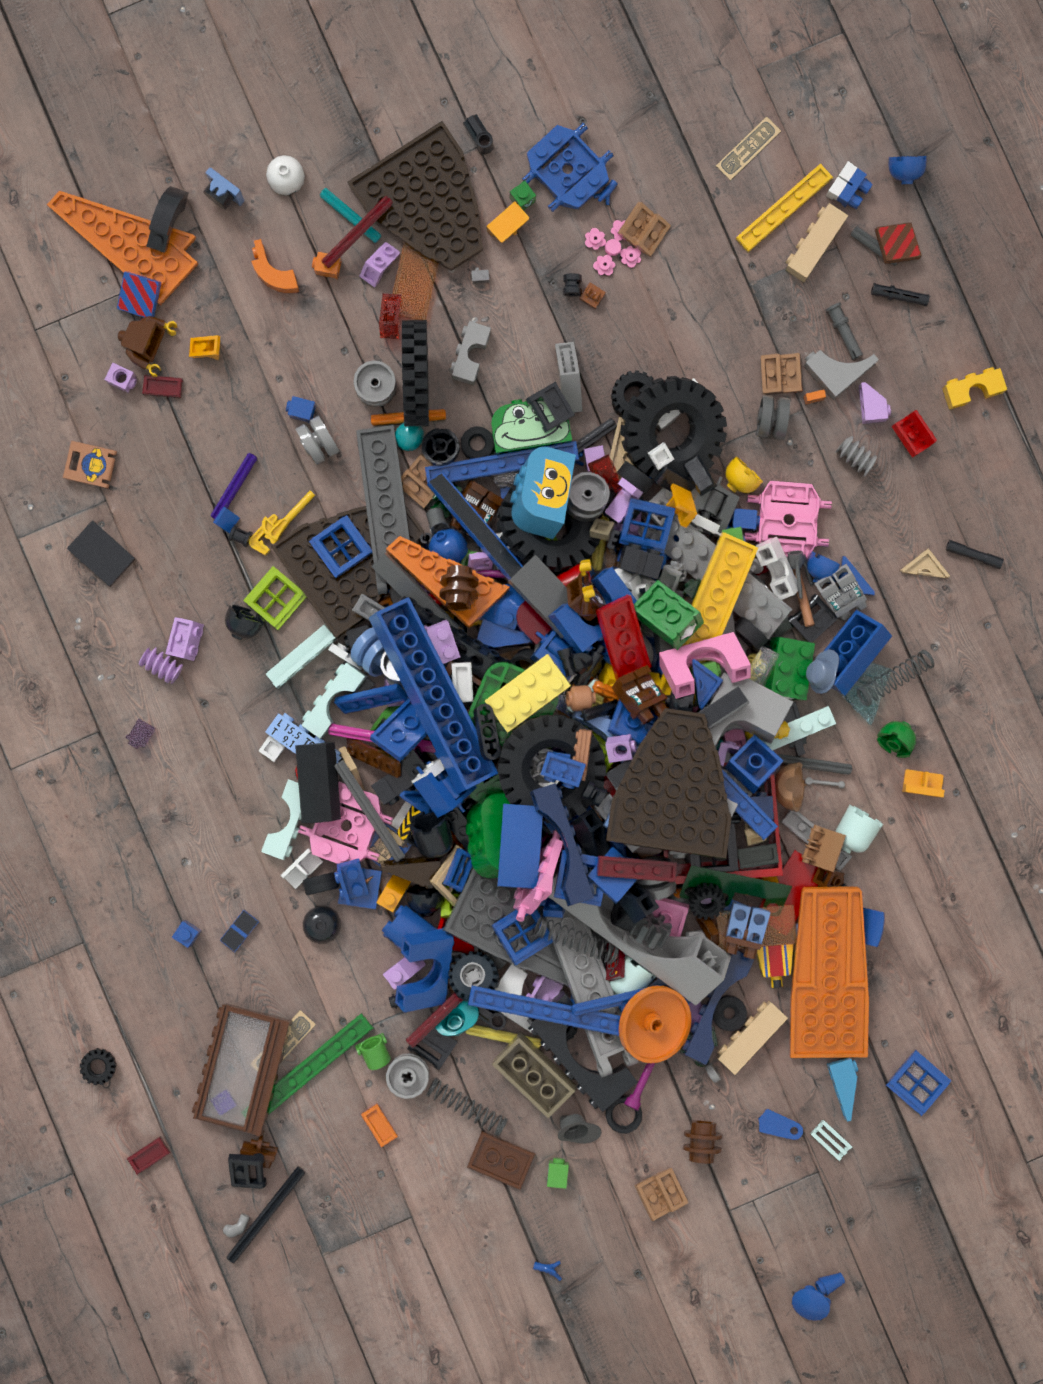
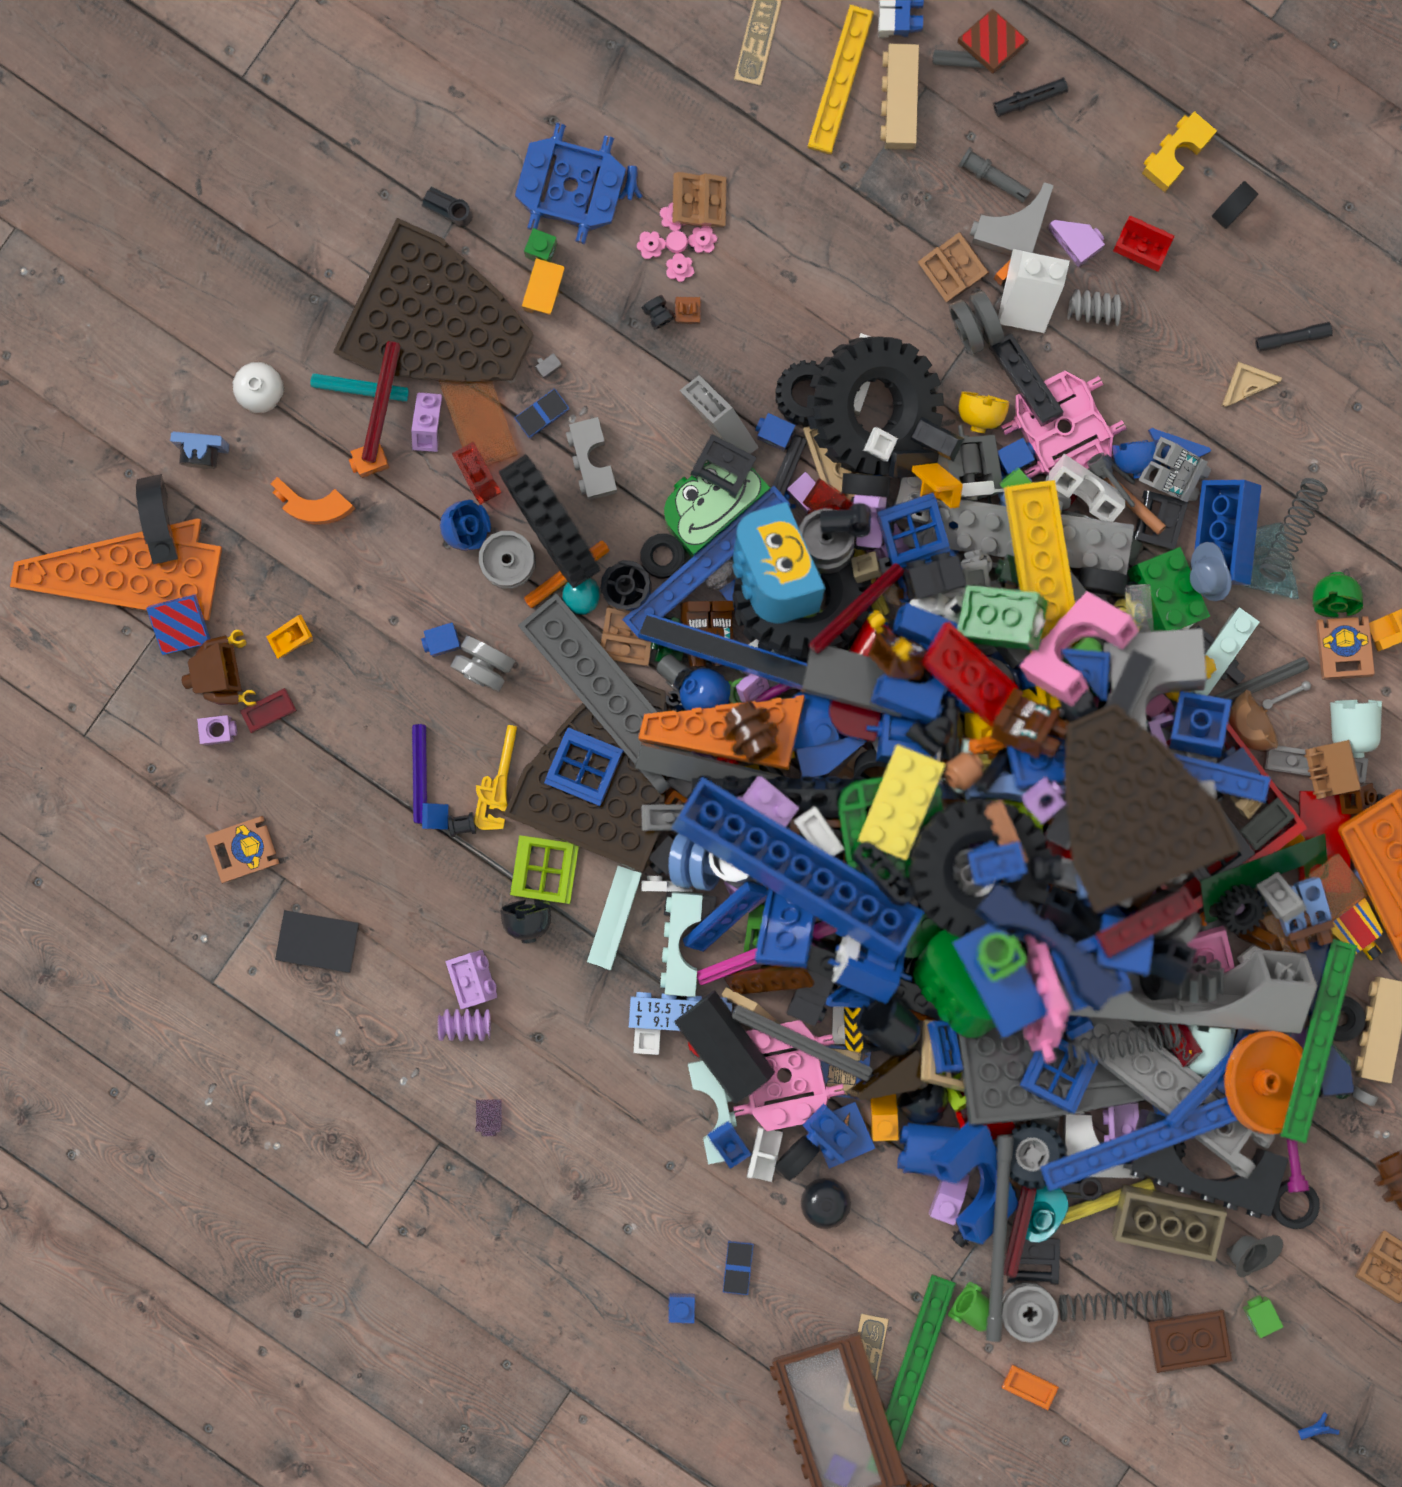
camera: 25 degrees left, 0 degrees up
none -> blue cylinder [440,500,491,551]
none -> black tile [514,388,570,439]
none -> blue slope [707,1121,751,1169]
none -> blue brick [755,413,795,451]
none -> dark red axle [809,563,904,654]
none -> black piece [820,503,872,538]
none -> bright green piece [977,933,1026,981]
none -> dark grey piece [986,1135,1013,1342]
none -> black tile [989,333,1064,427]
none -> white slope [998,249,1070,333]
none -> black tyre [1212,181,1259,229]
none -> light grey slope [1256,872,1307,923]
none -> green tile [1280,939,1357,1144]
none -> nougat container [1316,616,1375,680]

